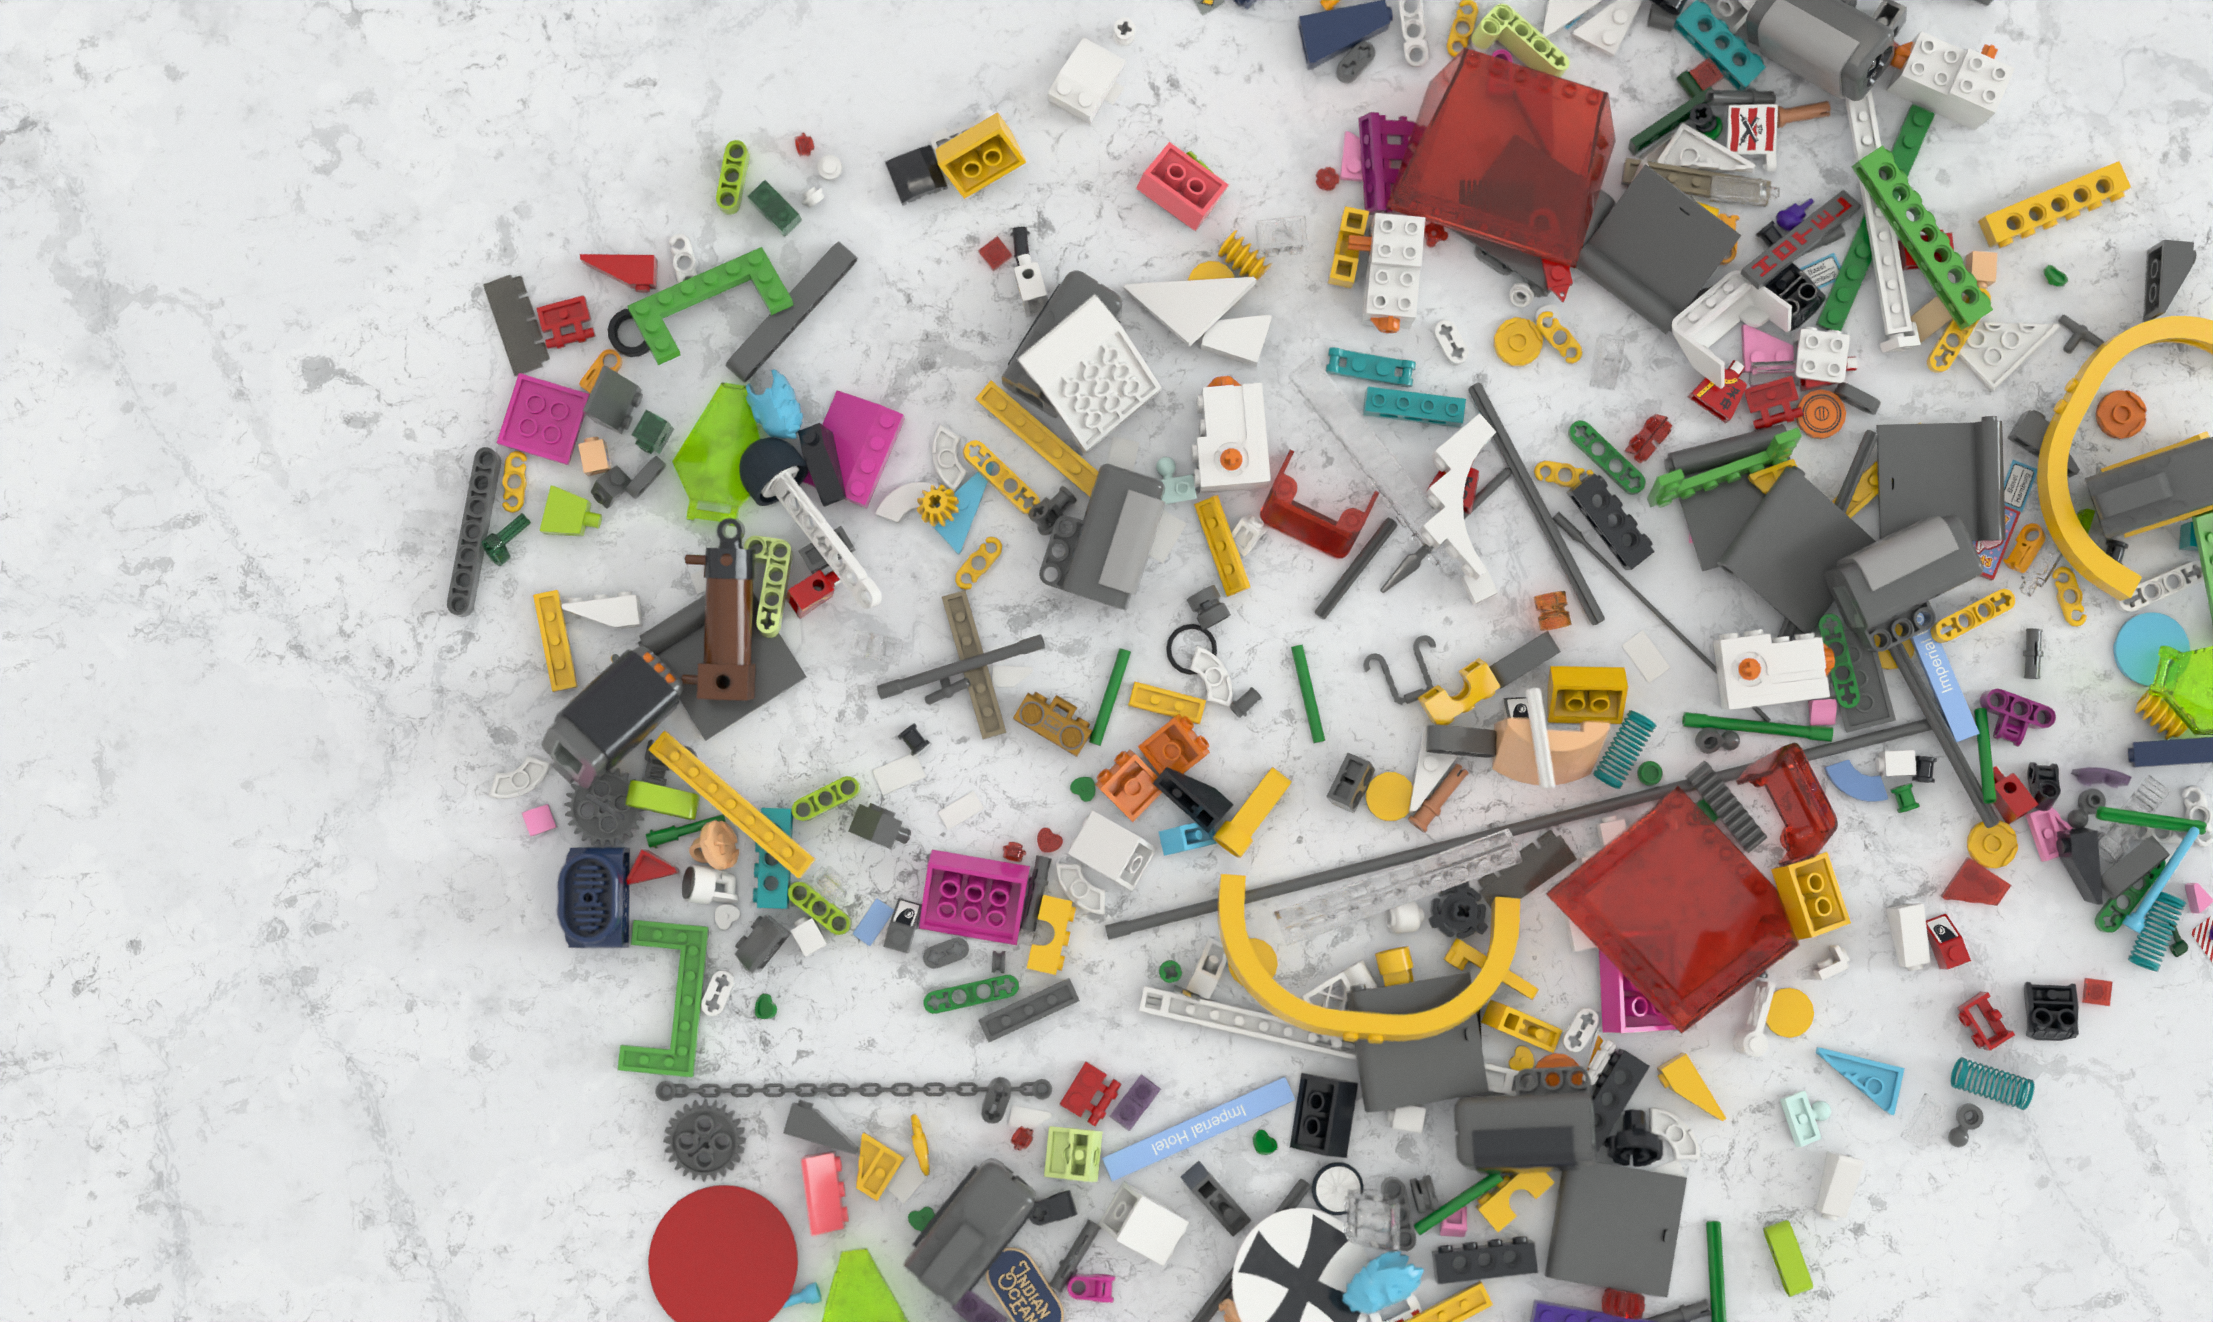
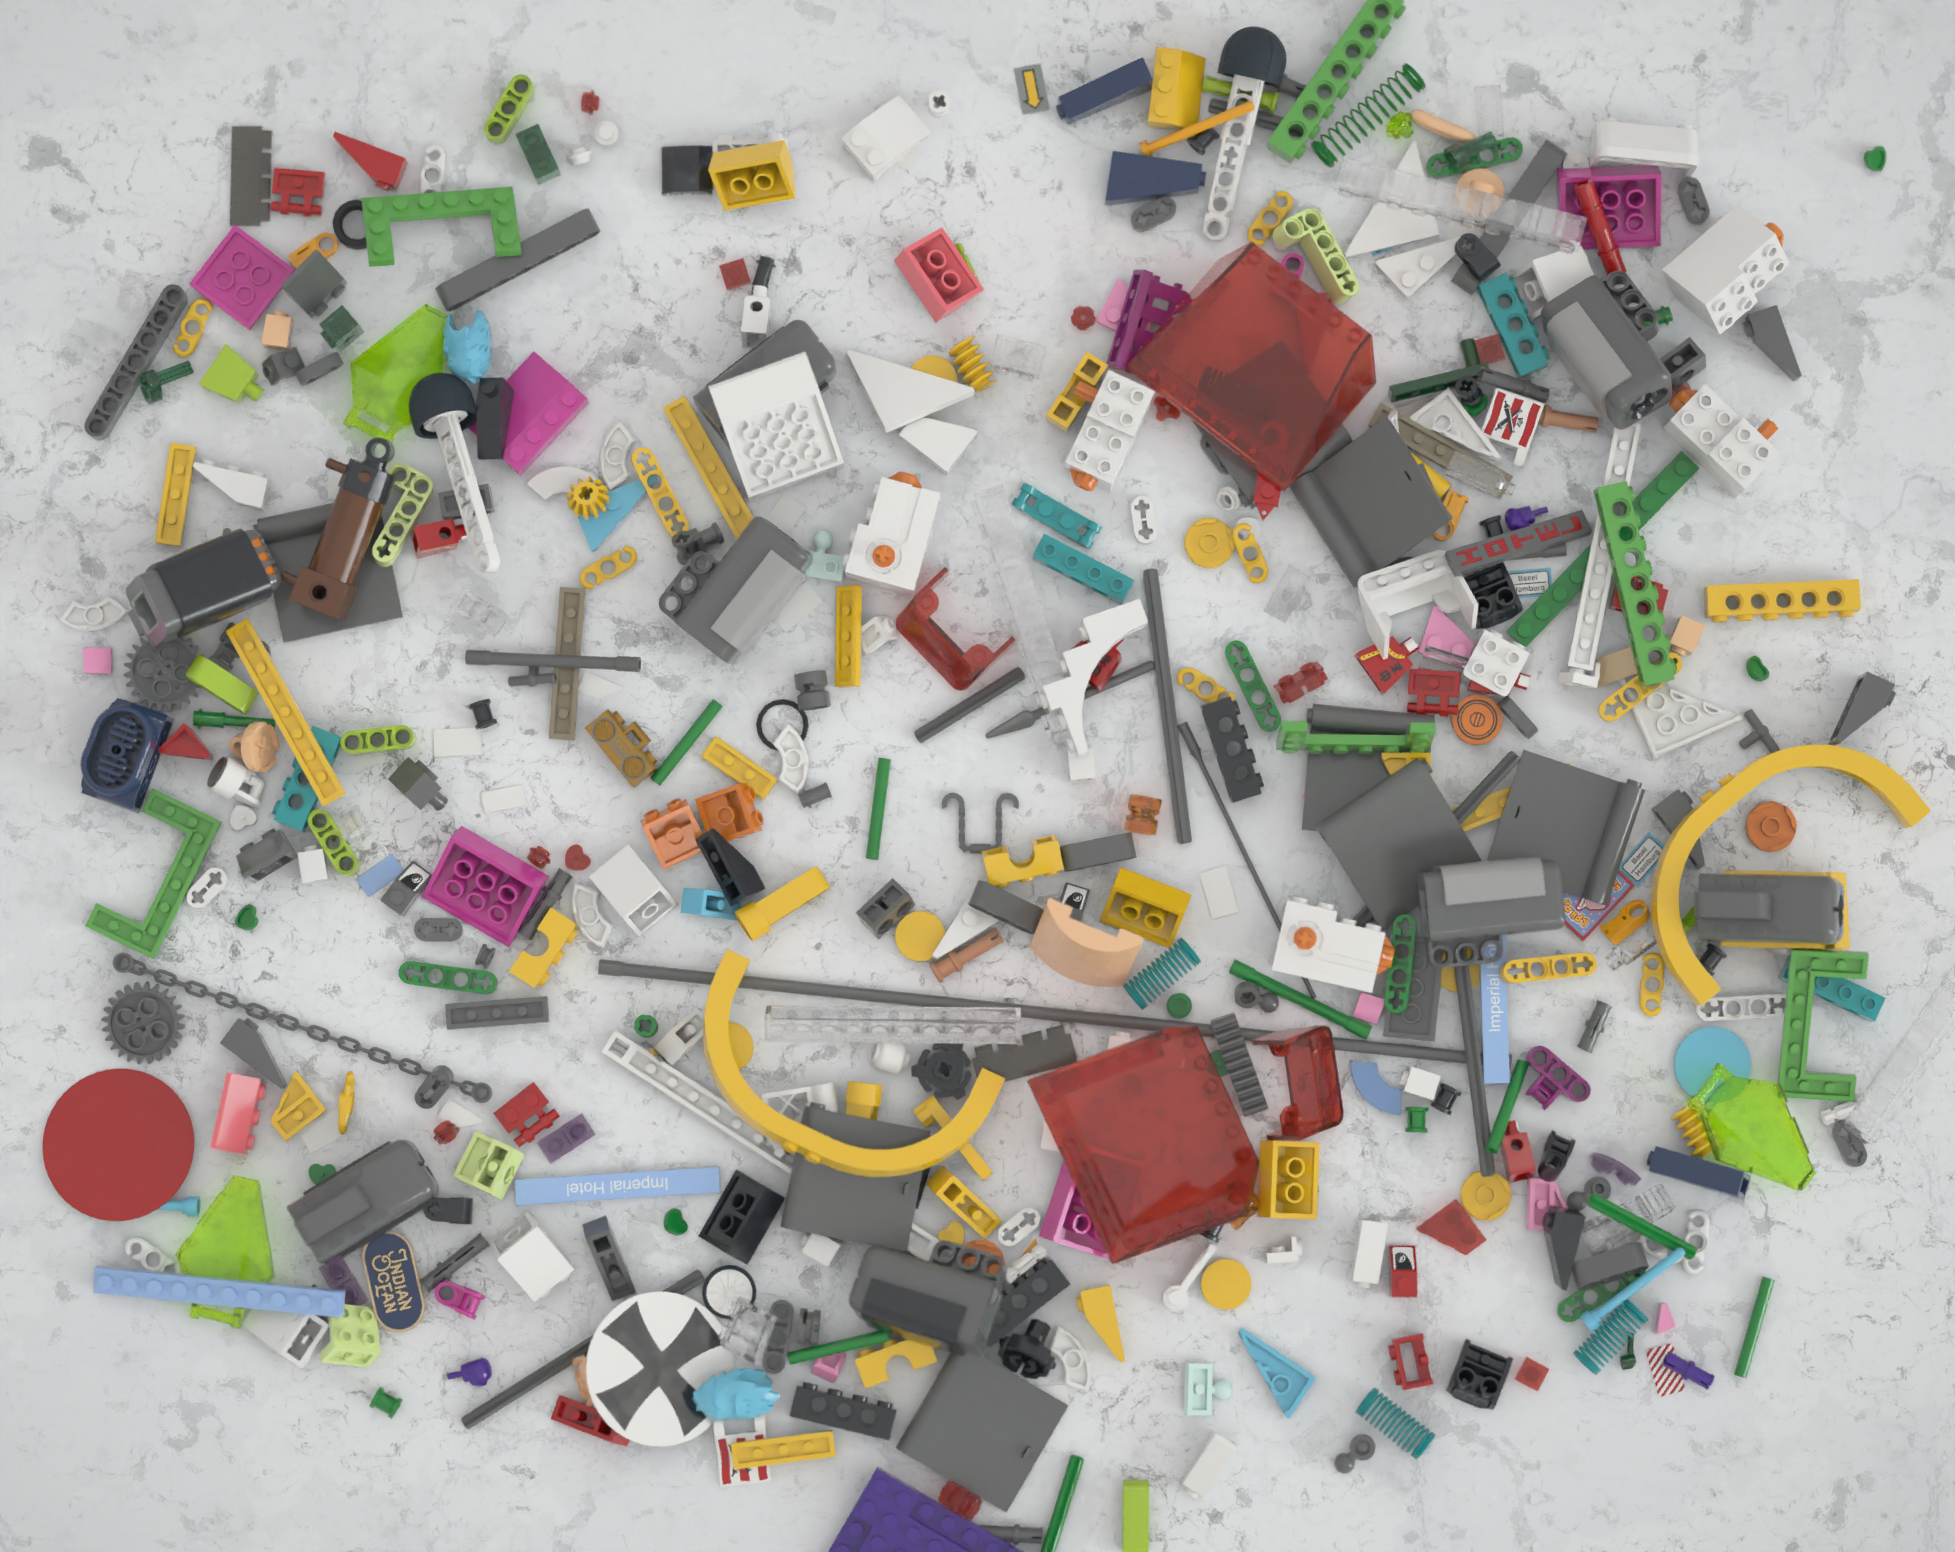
camera: 25 degrees right, 0 degrees up
green piece [1070,777,1096,802] -> none
white axle [1526,688,1555,789] -> none

